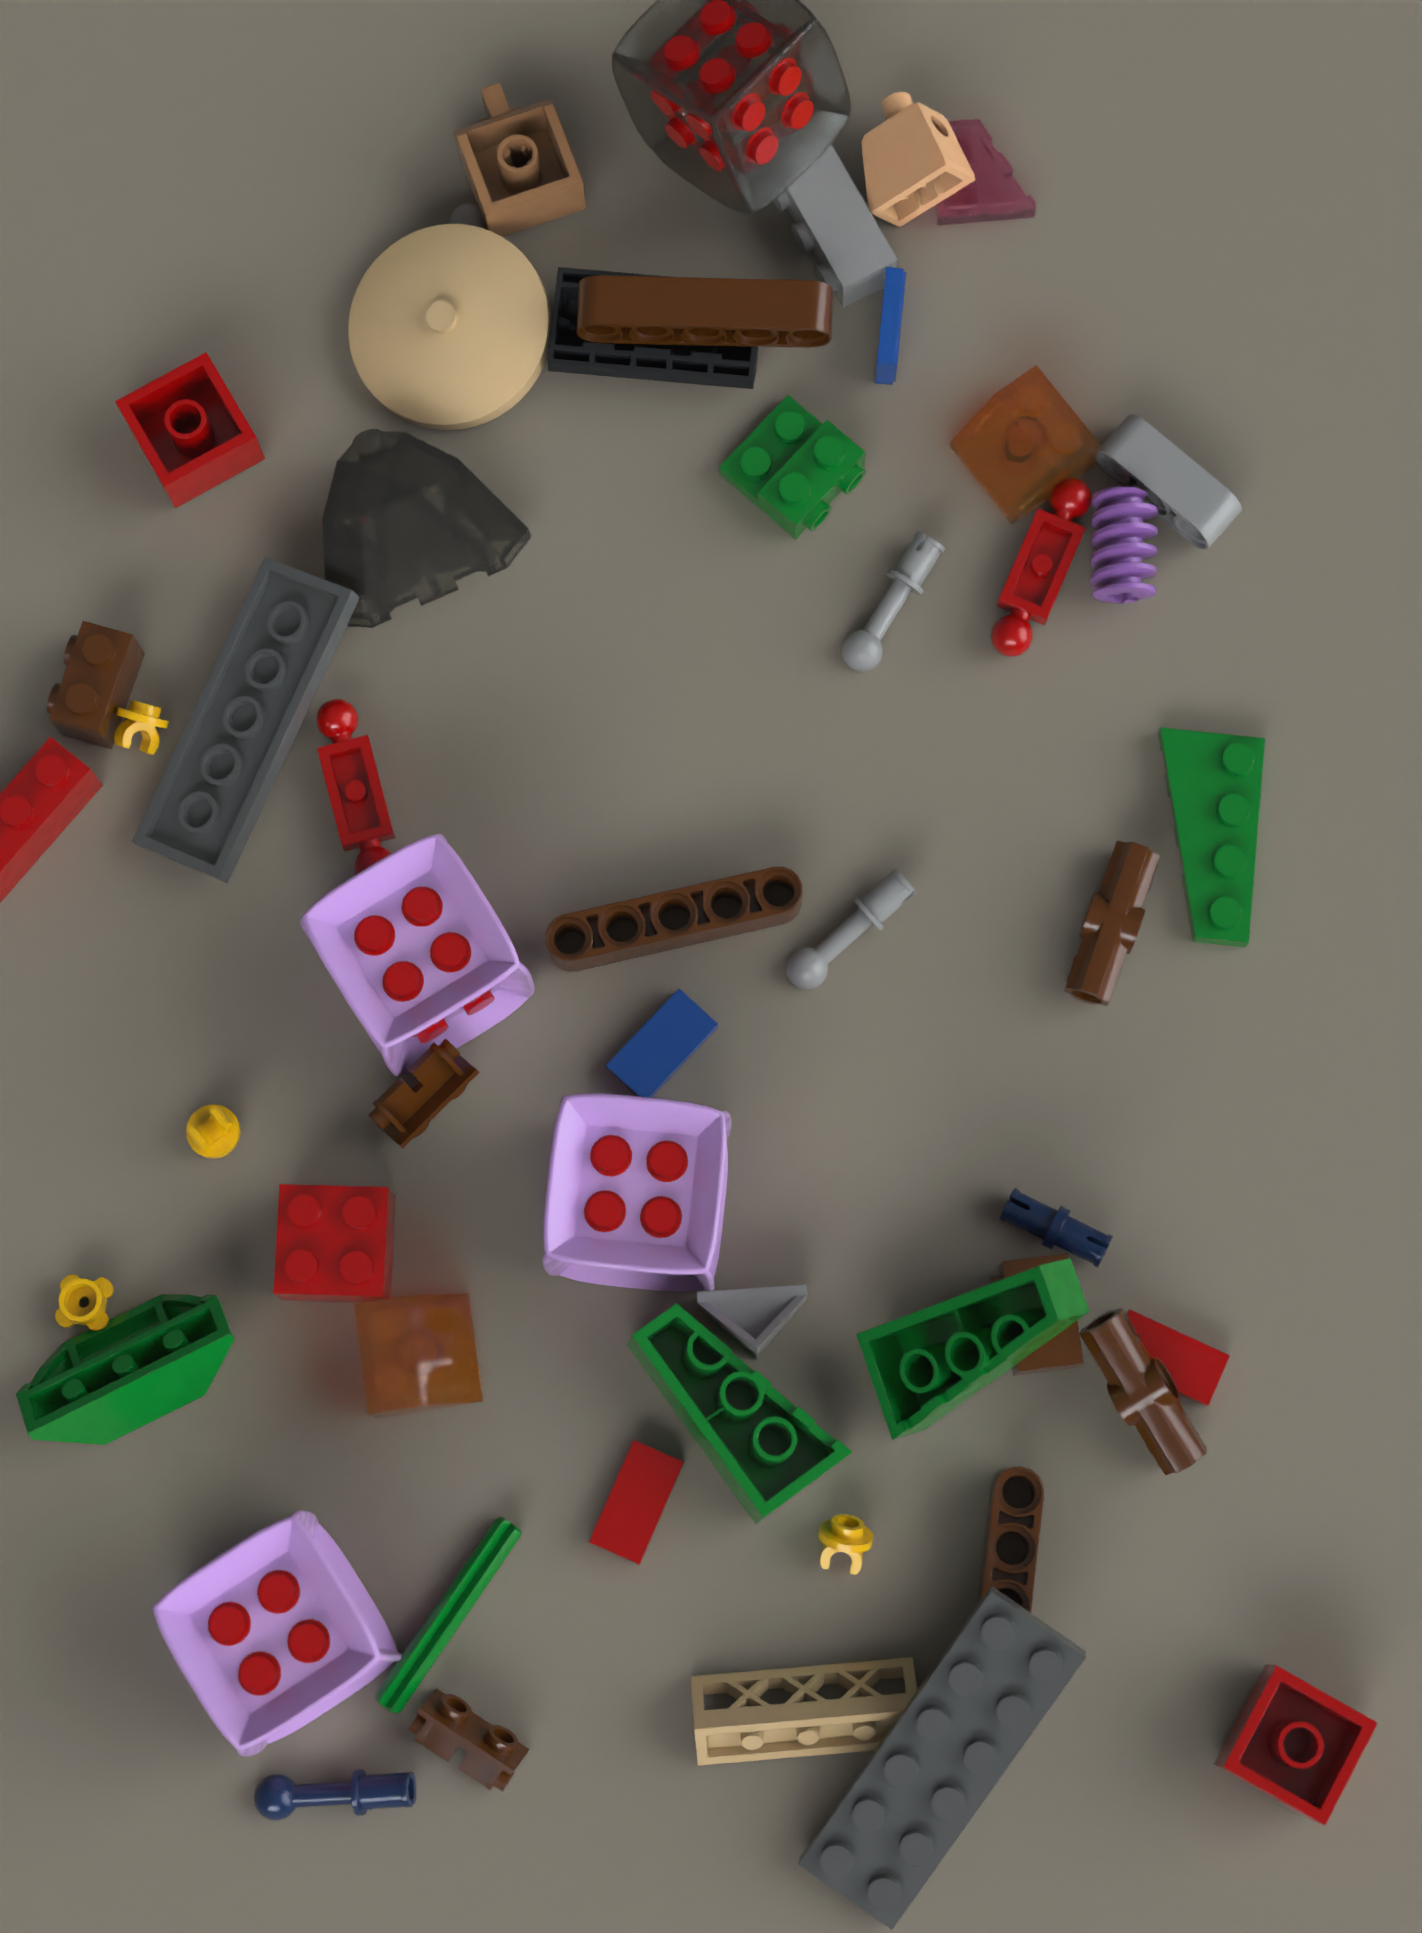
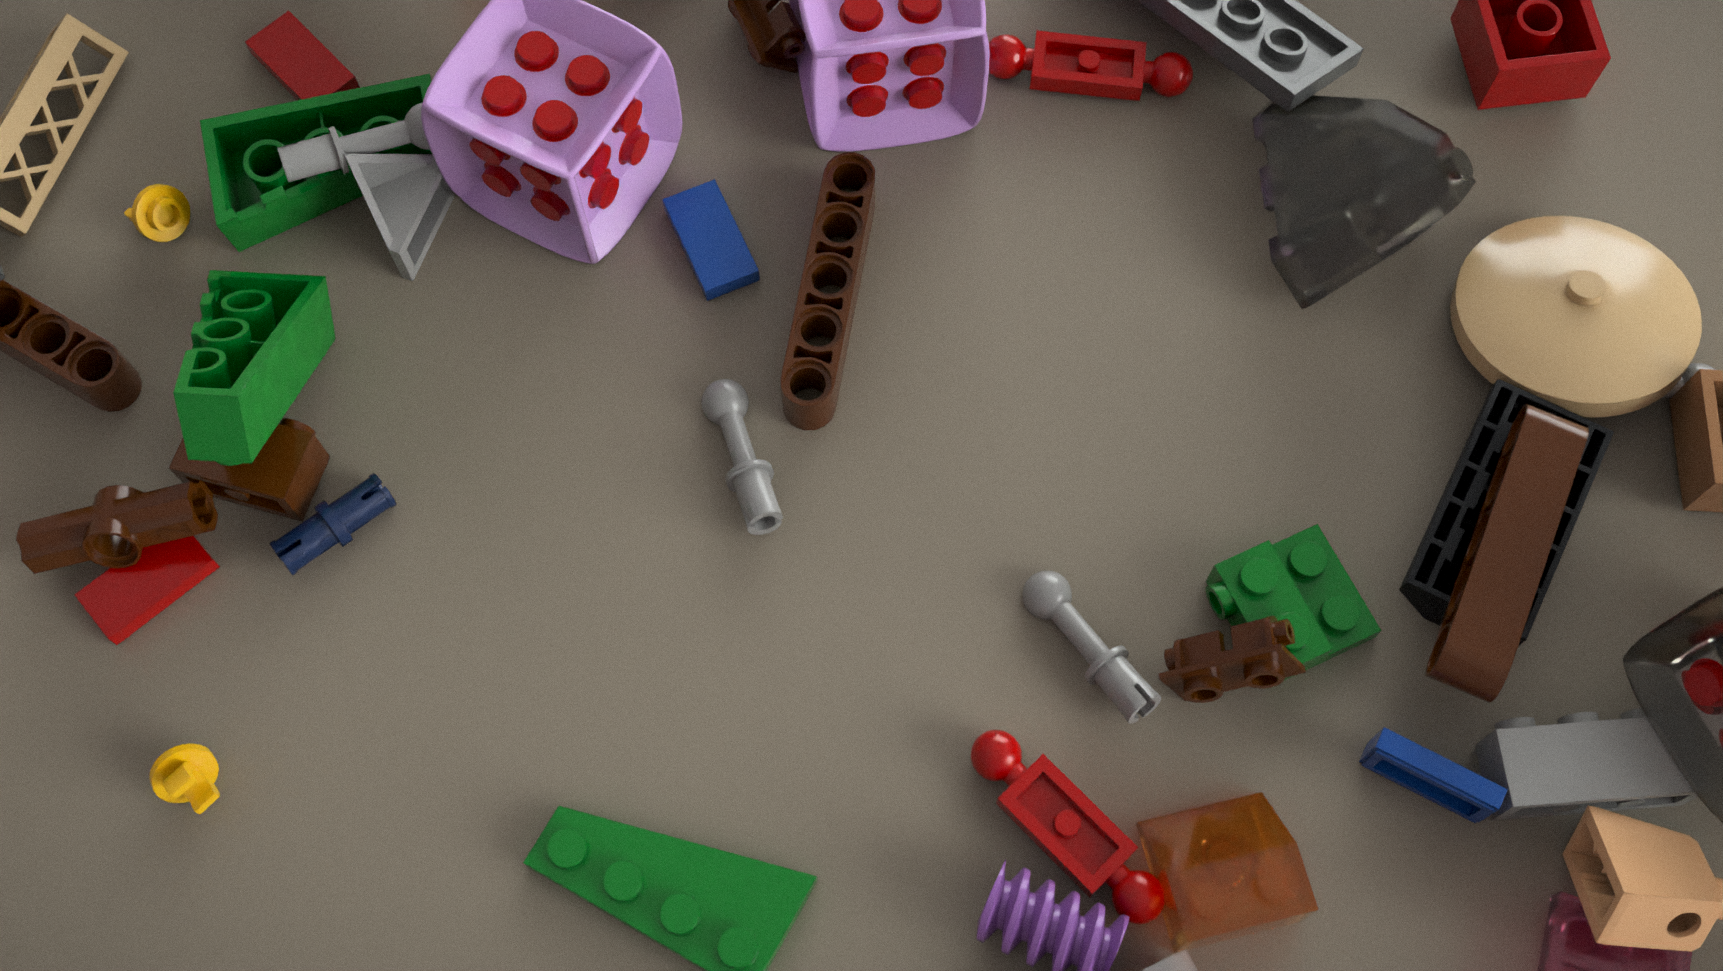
camera: 110 degrees right, 10 degrees down
reddish brown piece [1064,841,1160,1006] -> none
none -> yellow plate [149,743,220,815]
none -> light grey pin [277,103,430,182]
none -> reddish brown hinge [1159,615,1306,703]

